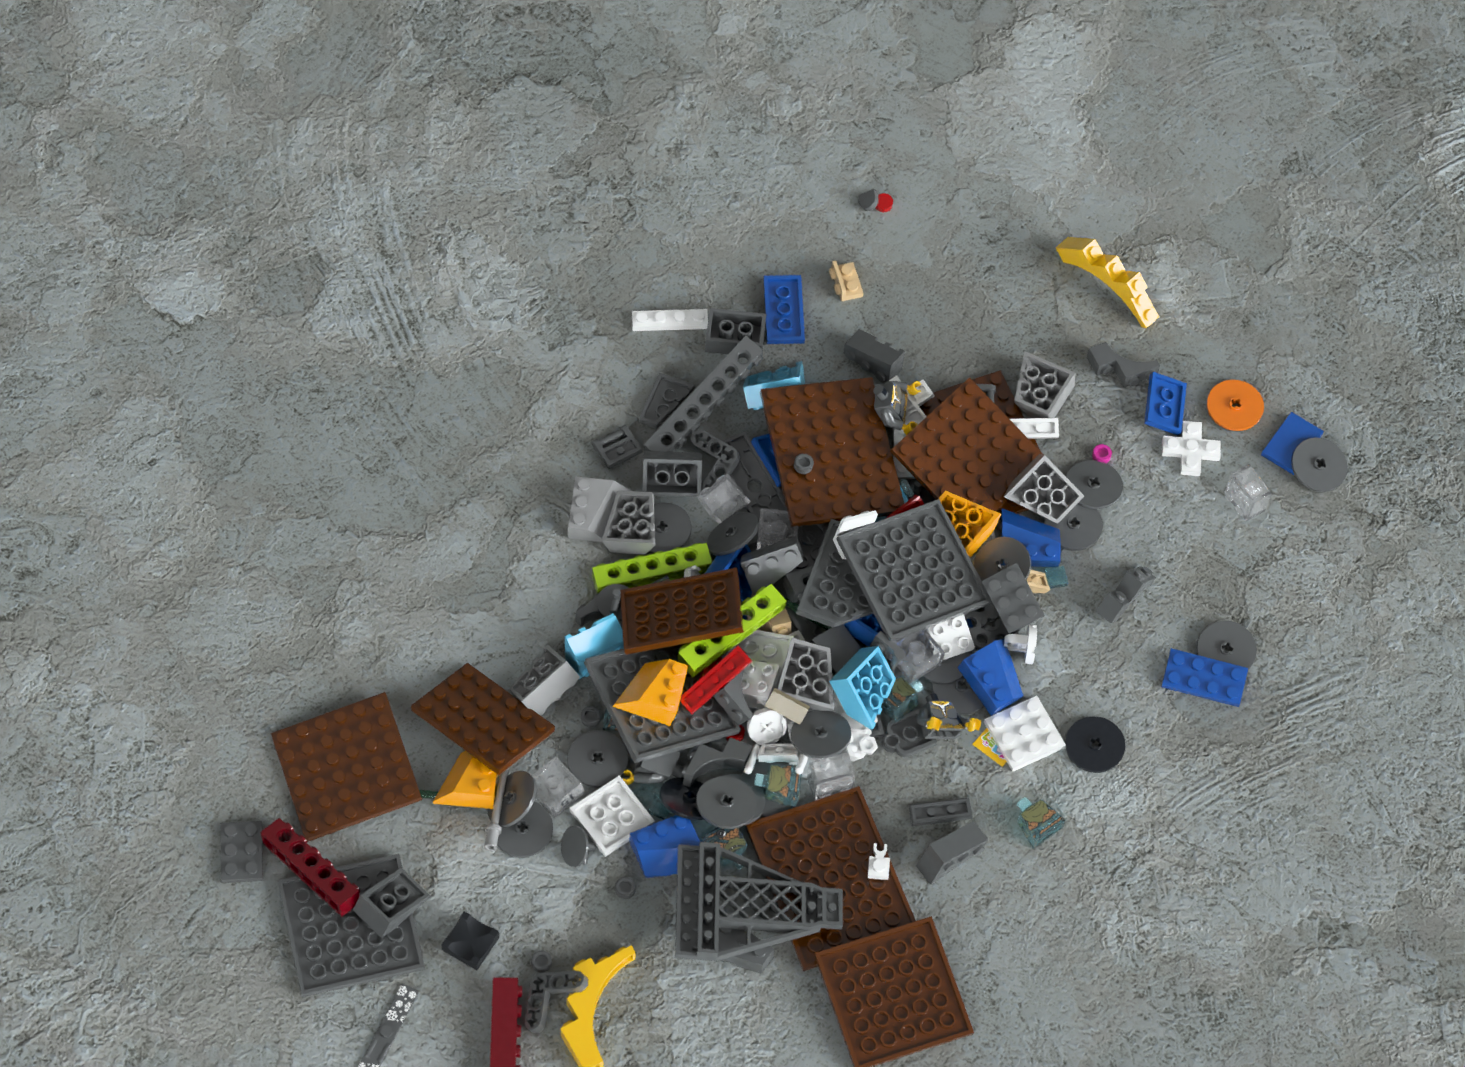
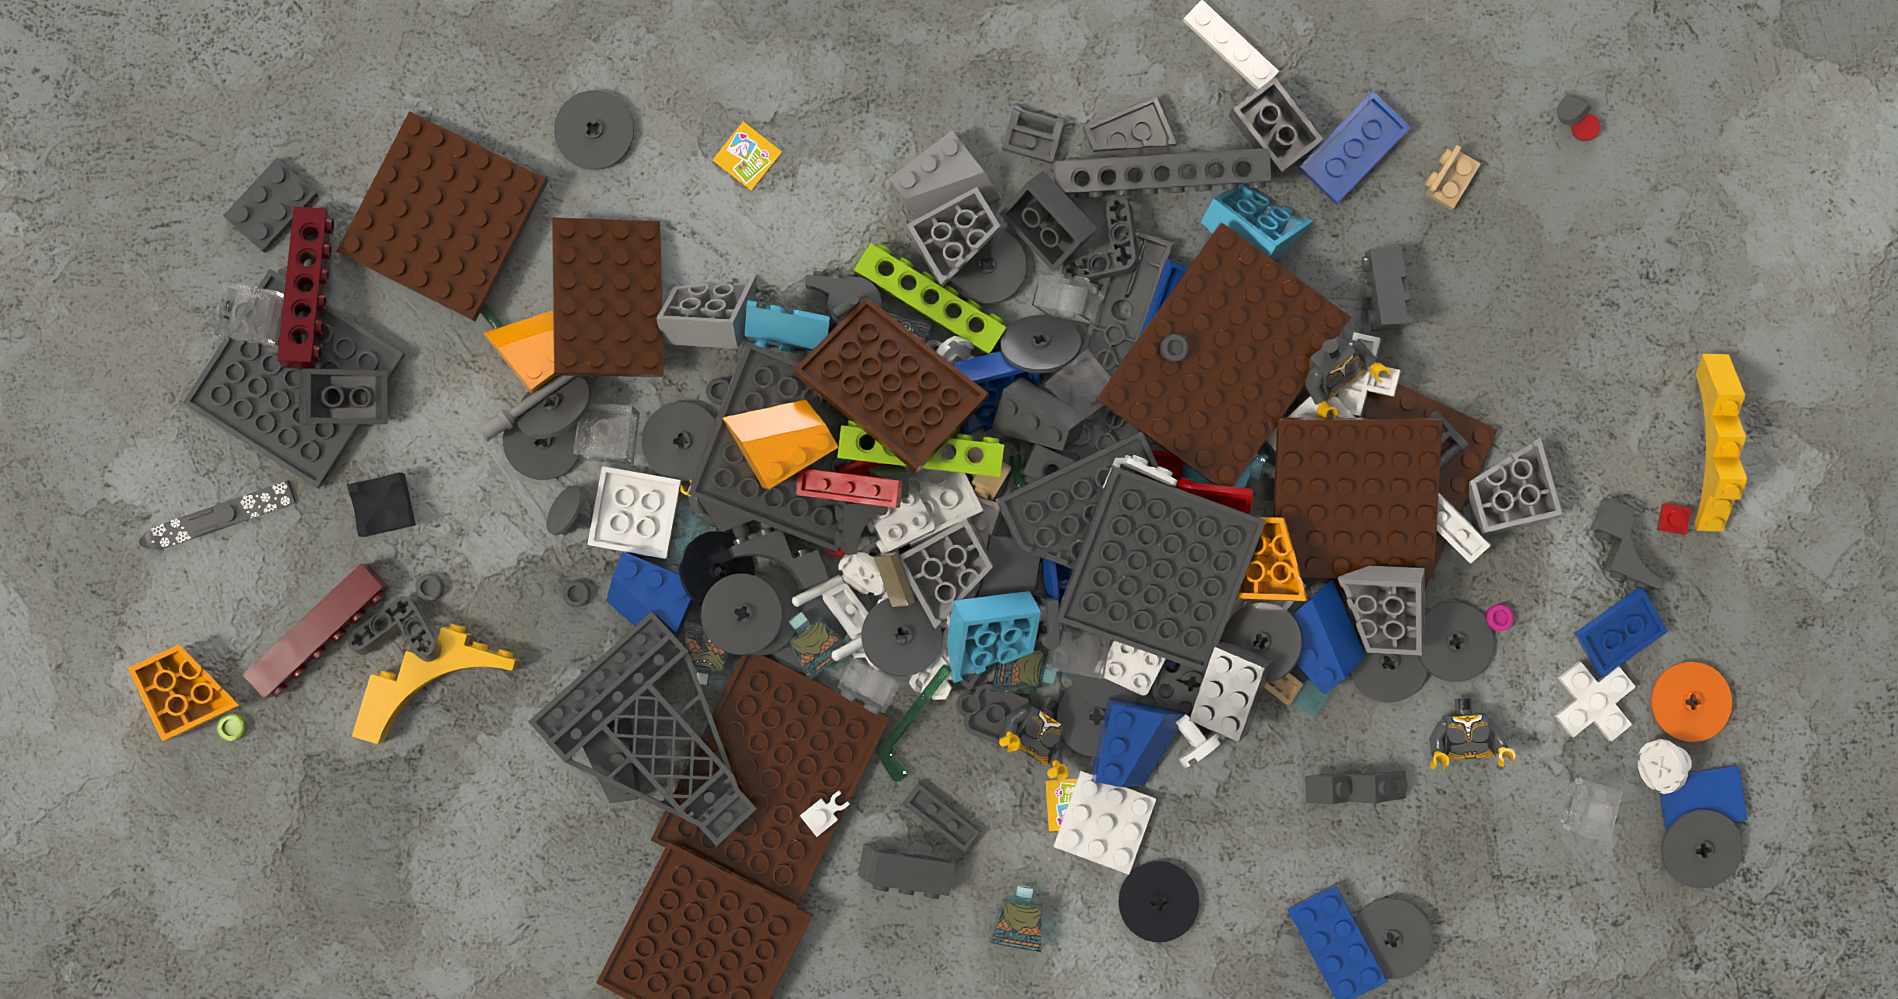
camera: 50 degrees right, 25 degrees up
none -> clear brick [214,282,284,348]
none -> dark grey piece [554,90,634,170]
none -> sticker [713,121,782,191]
none -> clear green piece [877,664,952,782]
none -> torso [1429,698,1516,771]
none -> white tile [1638,739,1692,794]
none -> red plate [1657,504,1691,535]

